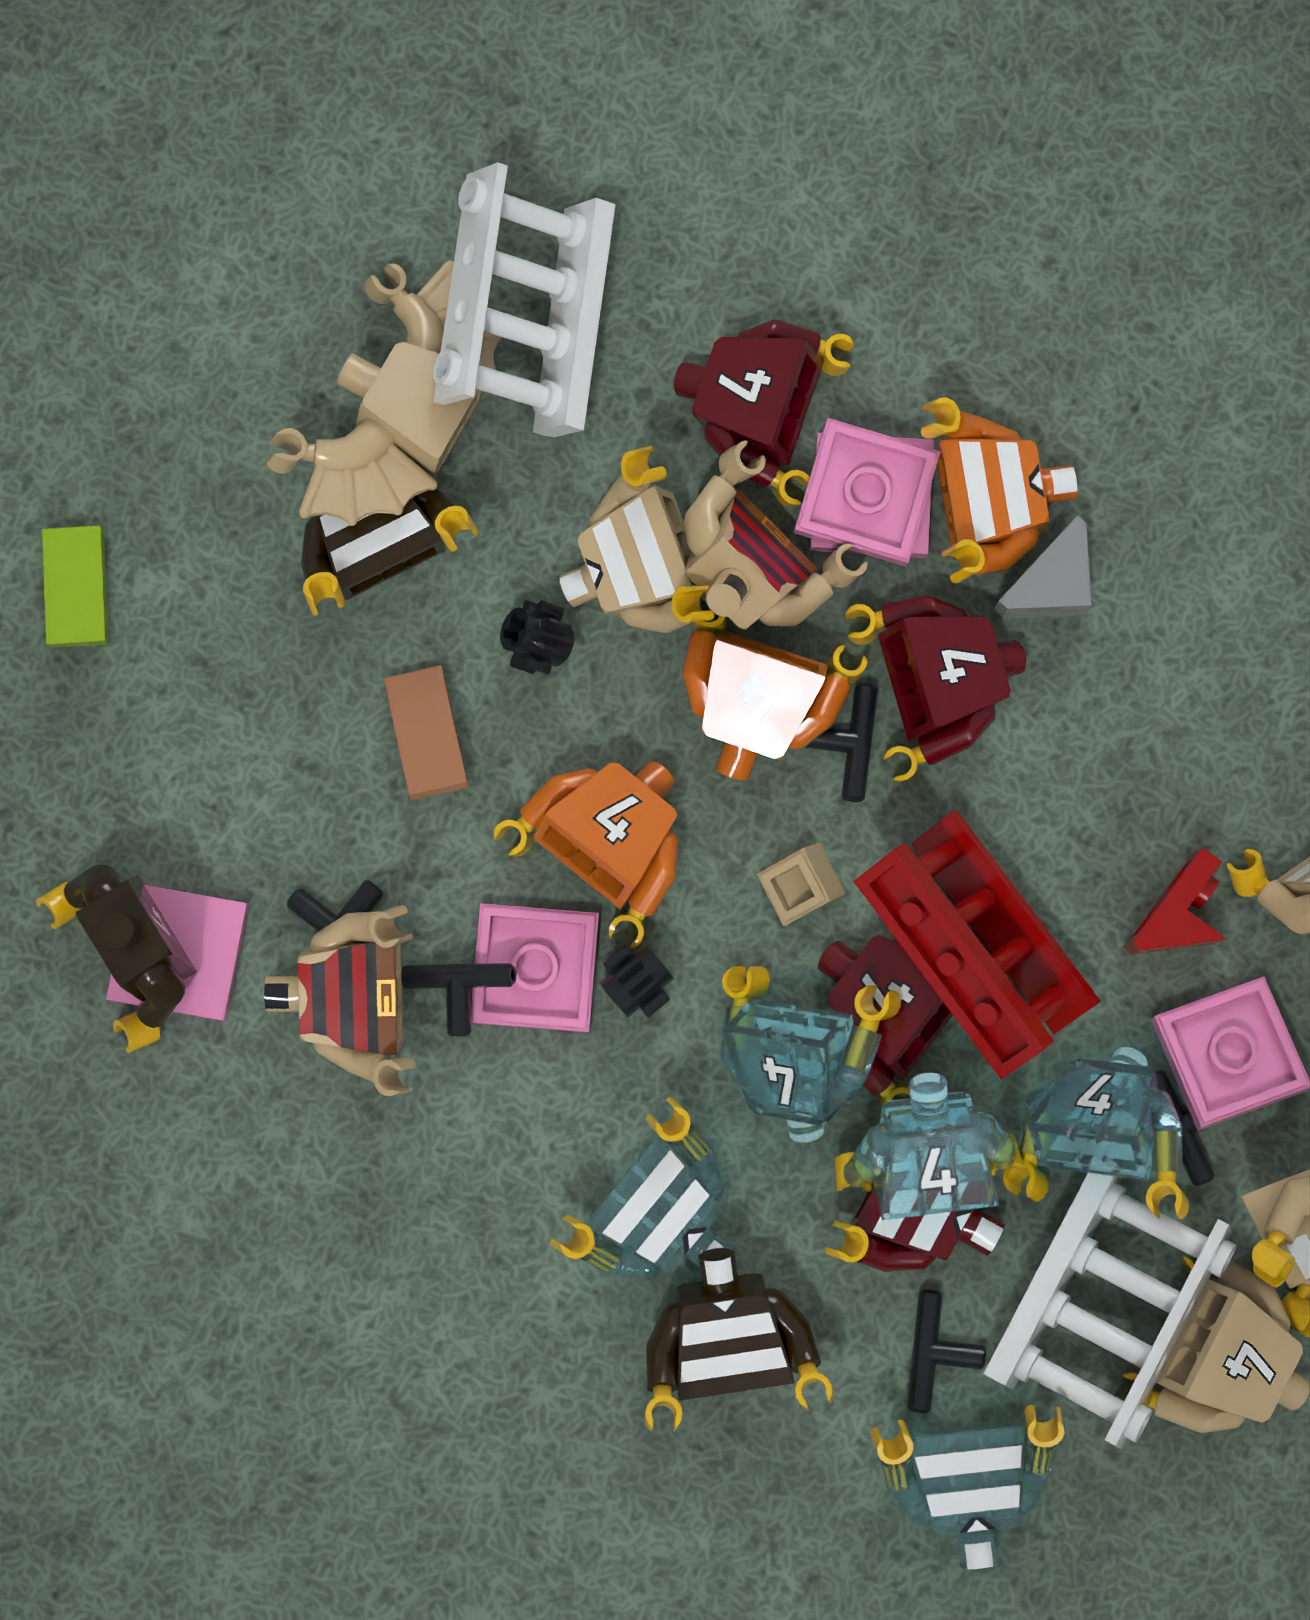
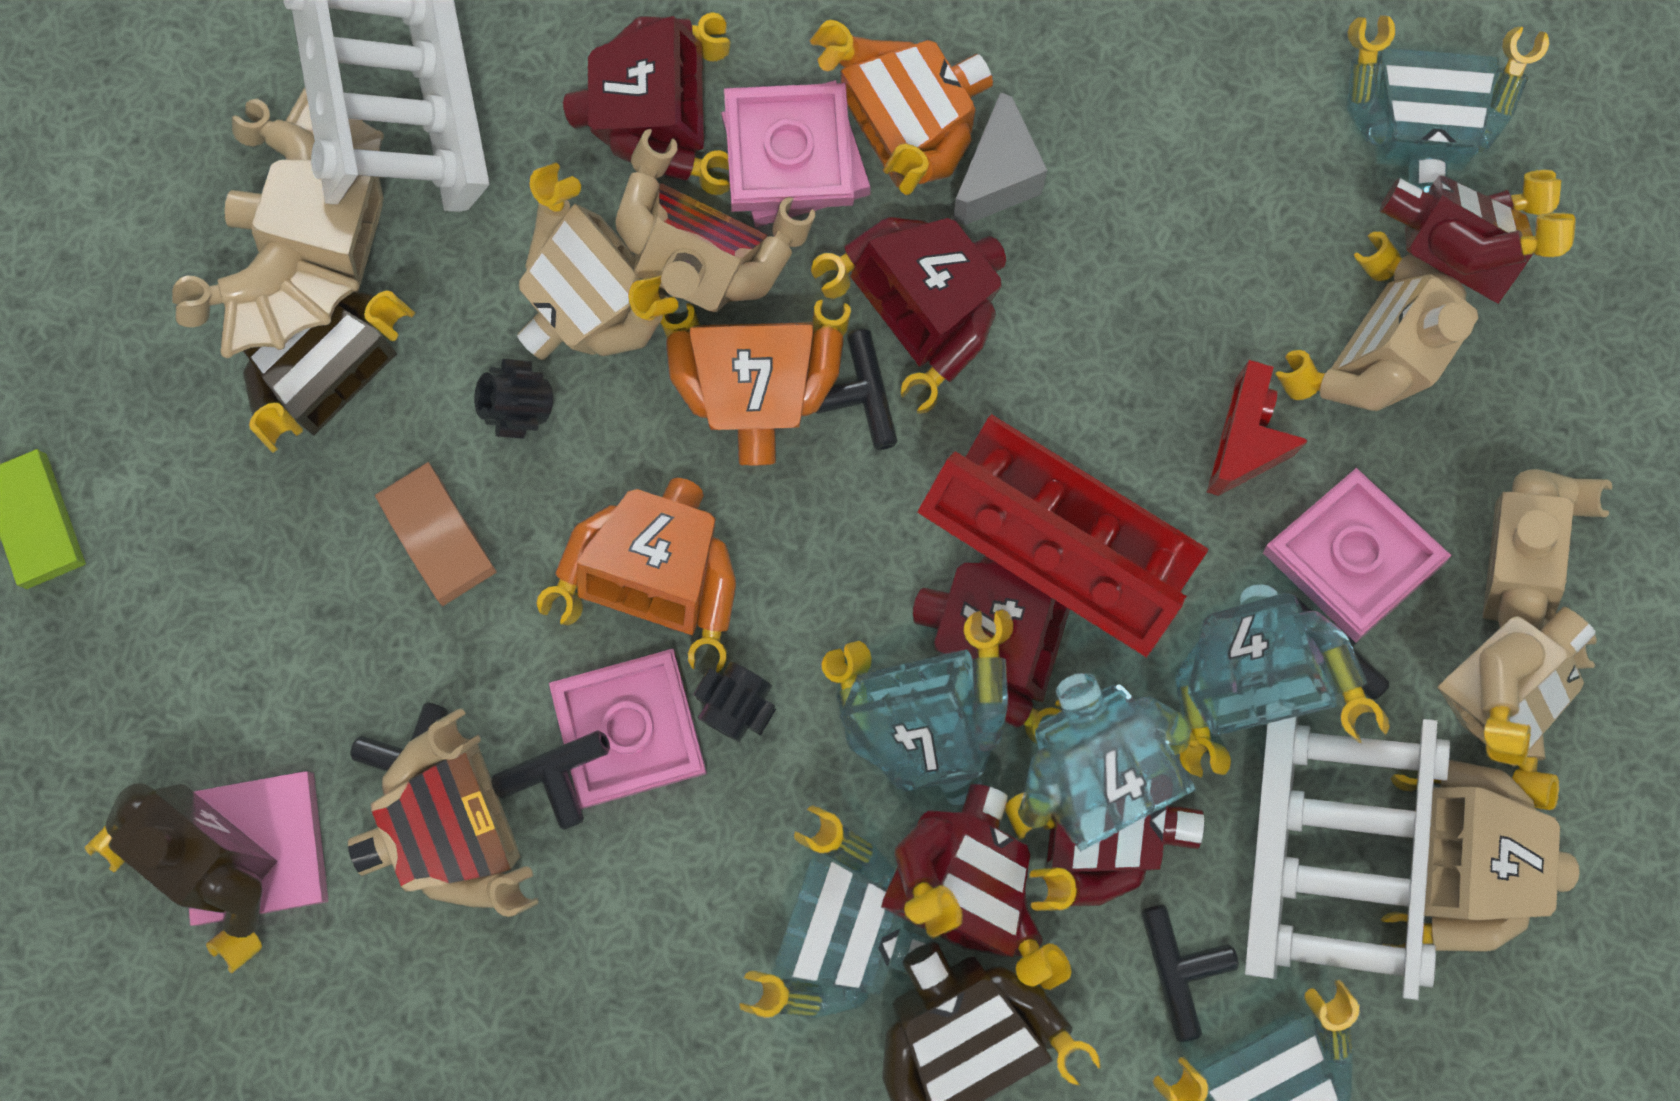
camera: 15 degrees left, 5 degrees down
tan slope [757,843,846,927] -> none
none -> torso [881,784,1071,990]

